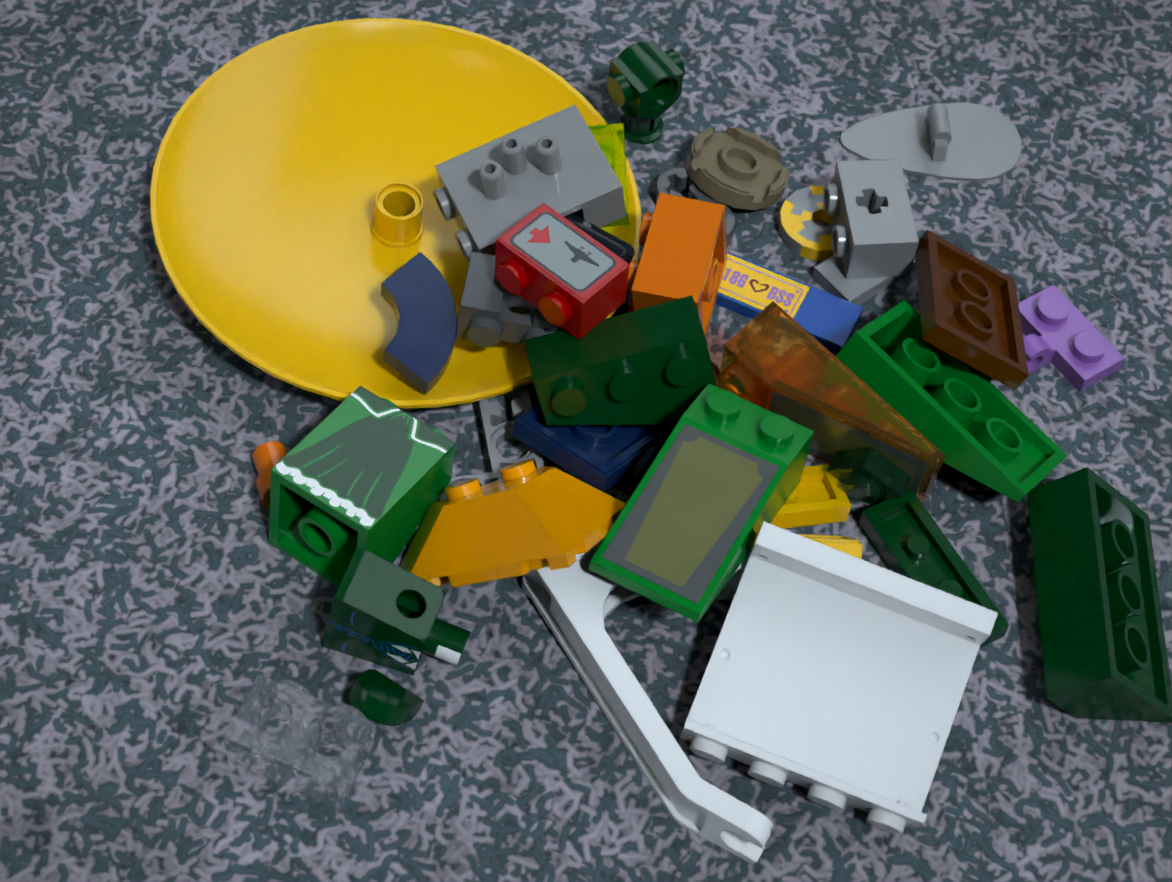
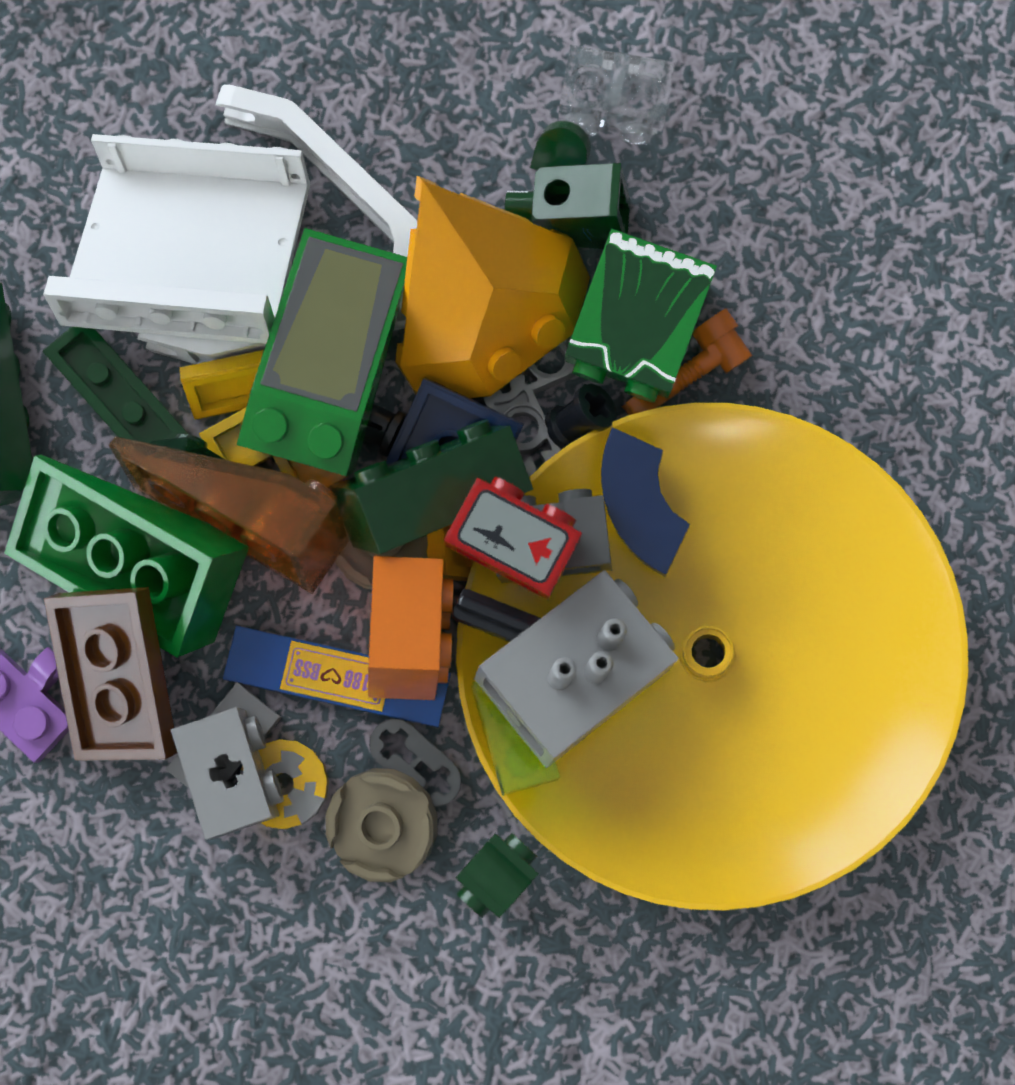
camera: 170 degrees right, 25 degrees up
light grey shield [840,102,1022,182] -> none
none -> black bush [545,383,617,449]

